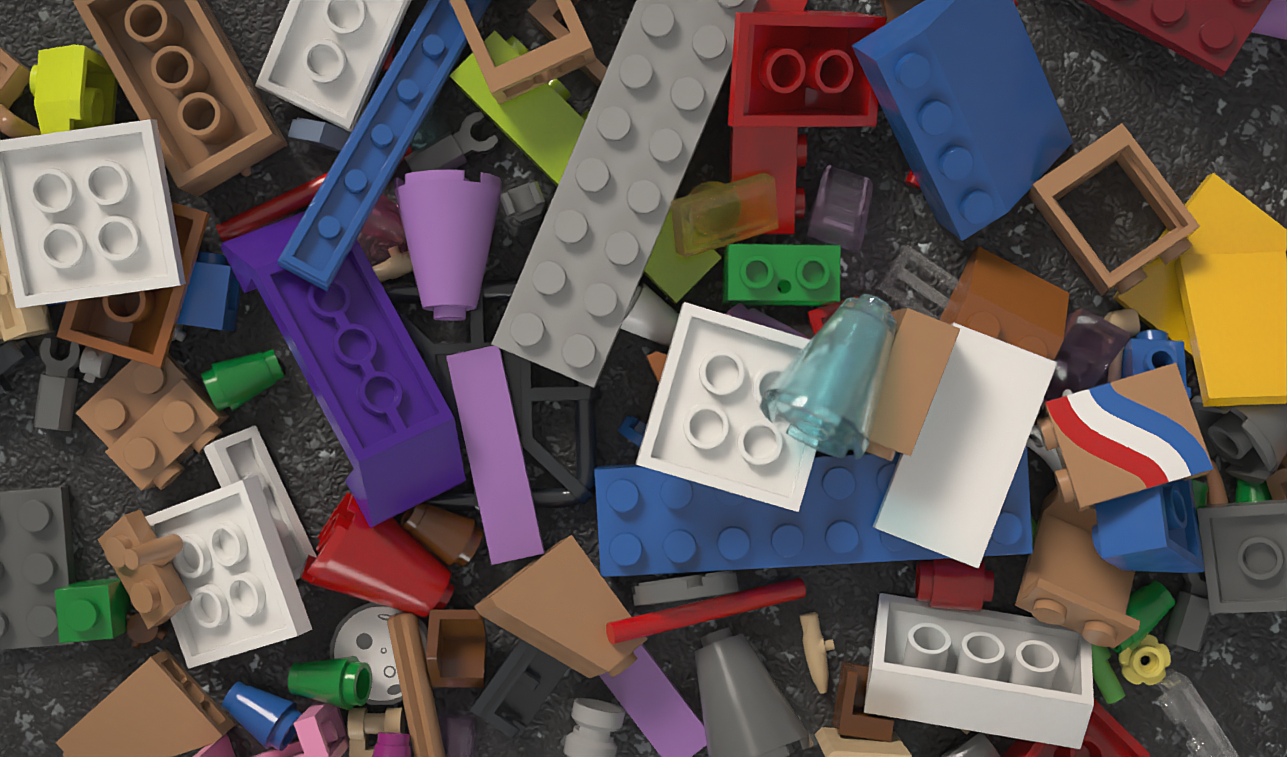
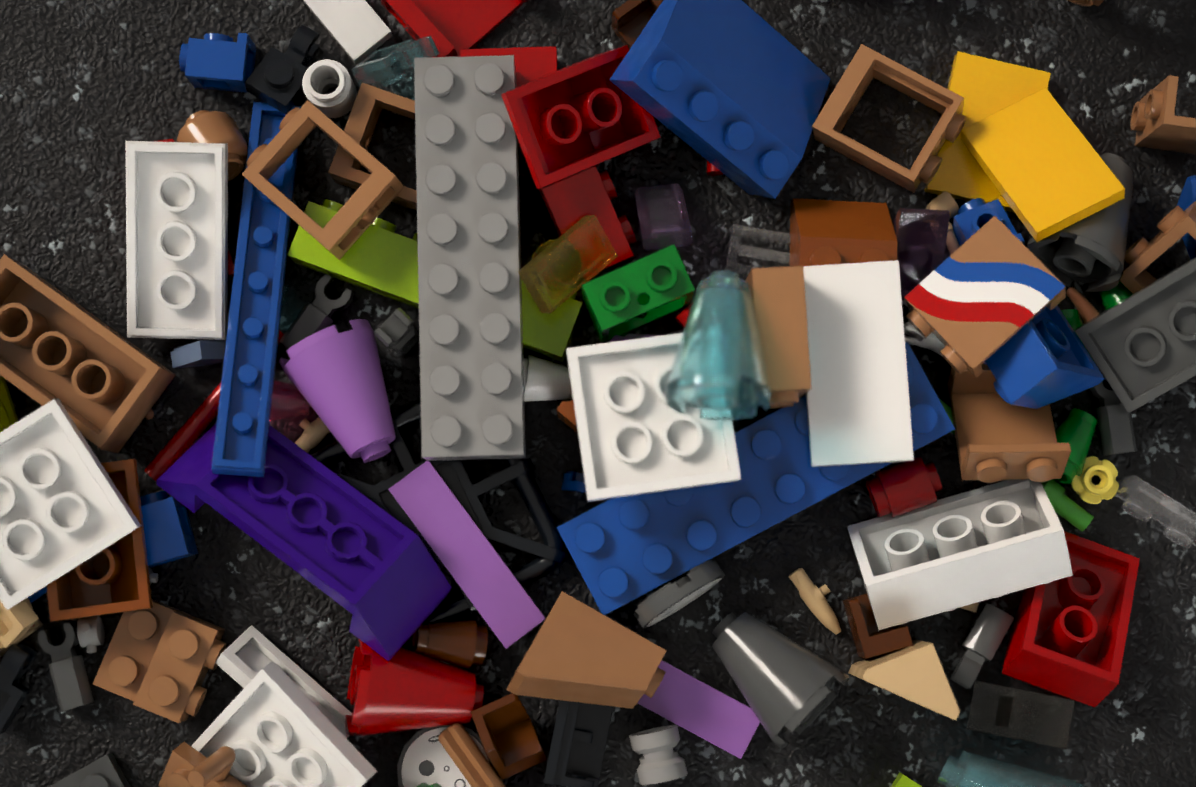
camera: 25 degrees left, 5 degrees down
green cone [201,349,285,412] -> none
red bar [606,577,806,644] -> none

